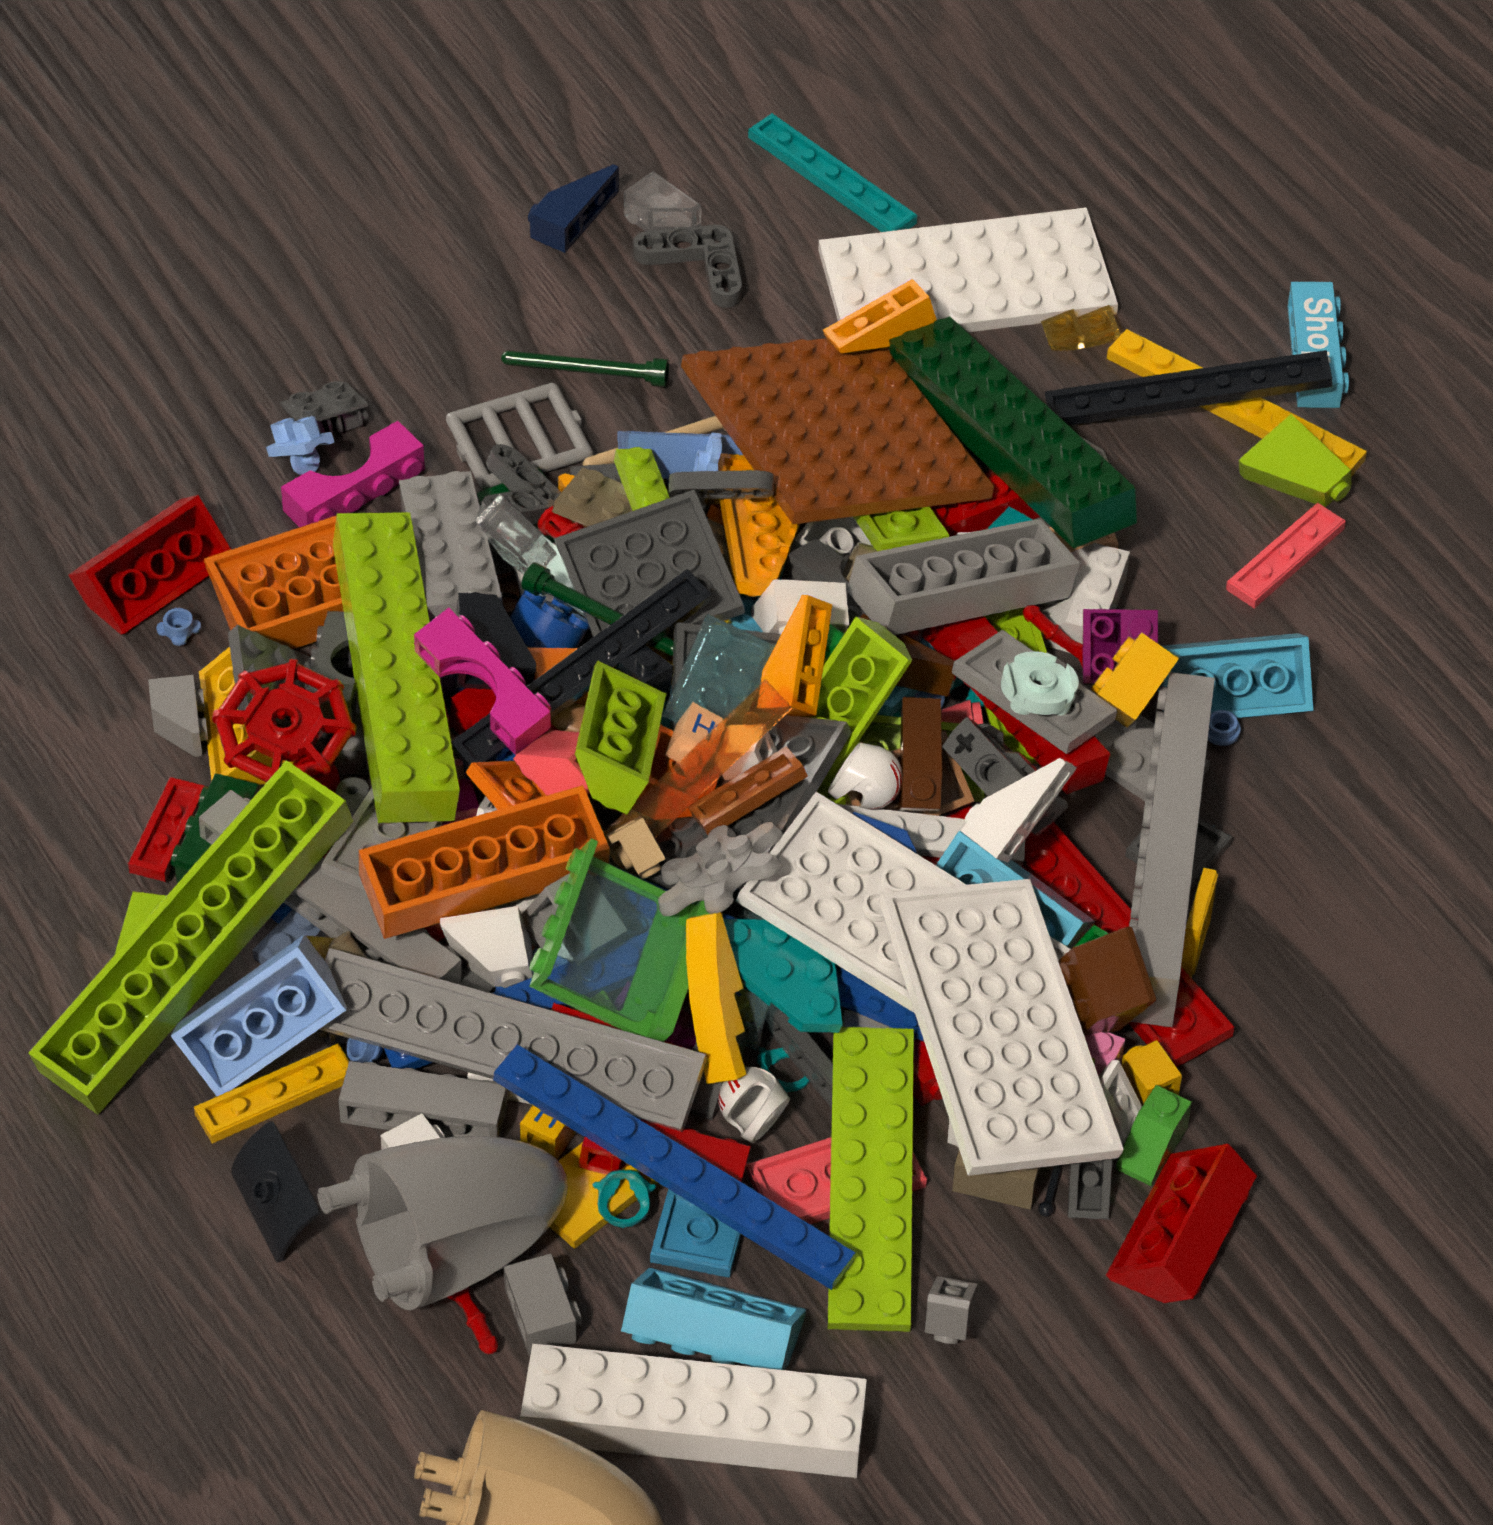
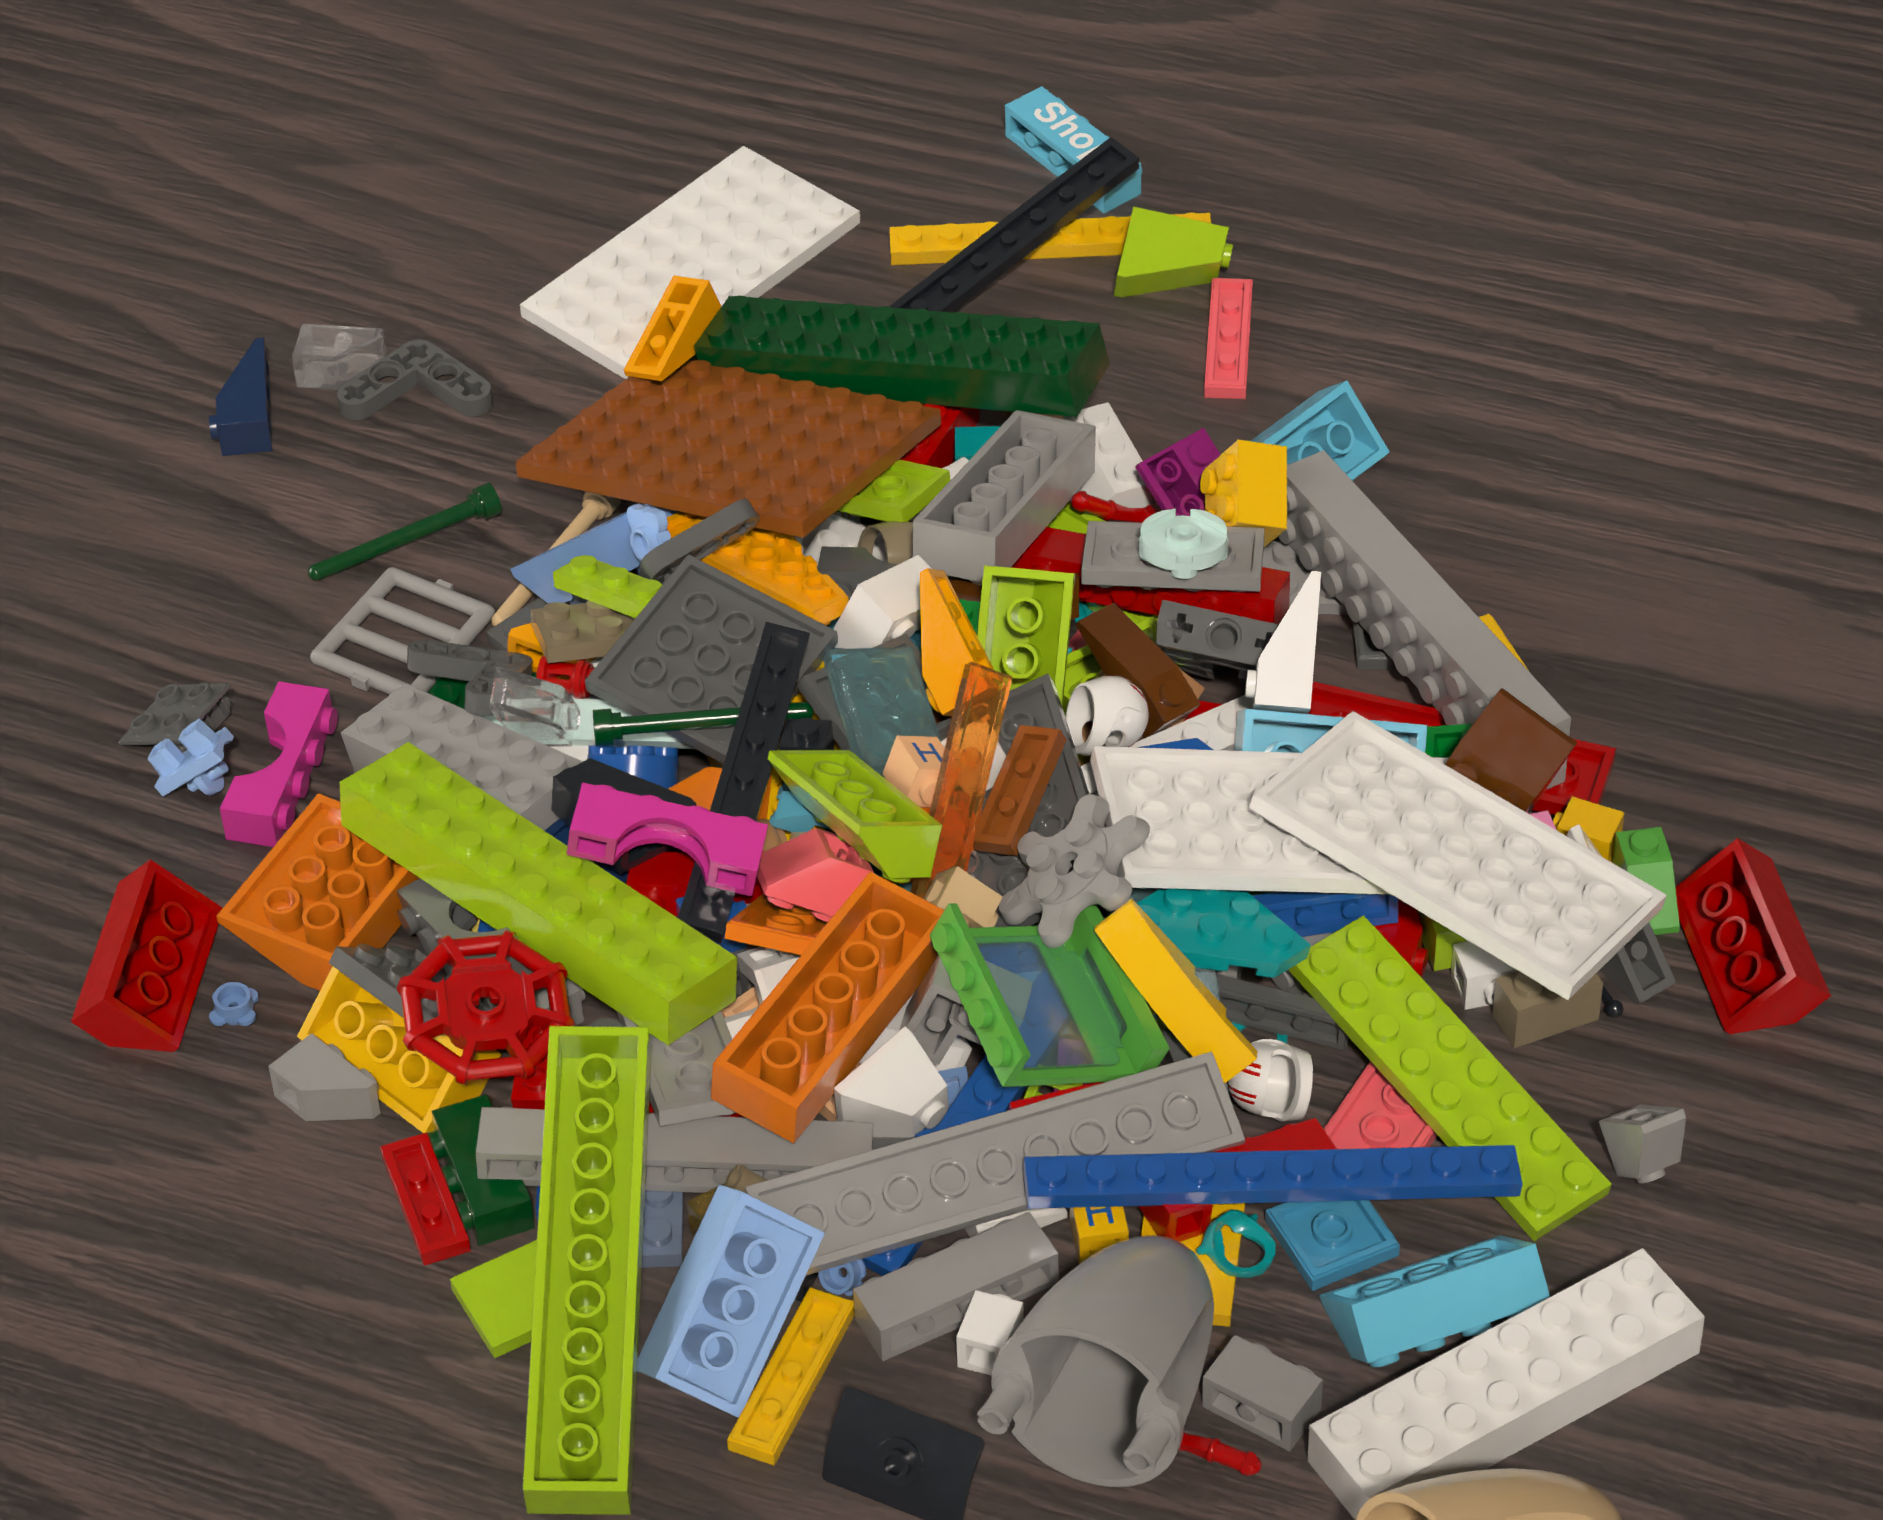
camera: 35 degrees left, 5 degrees down
teal tile [748,113,918,232] -> none
clear yellow slope [1041,305,1121,351] -> none

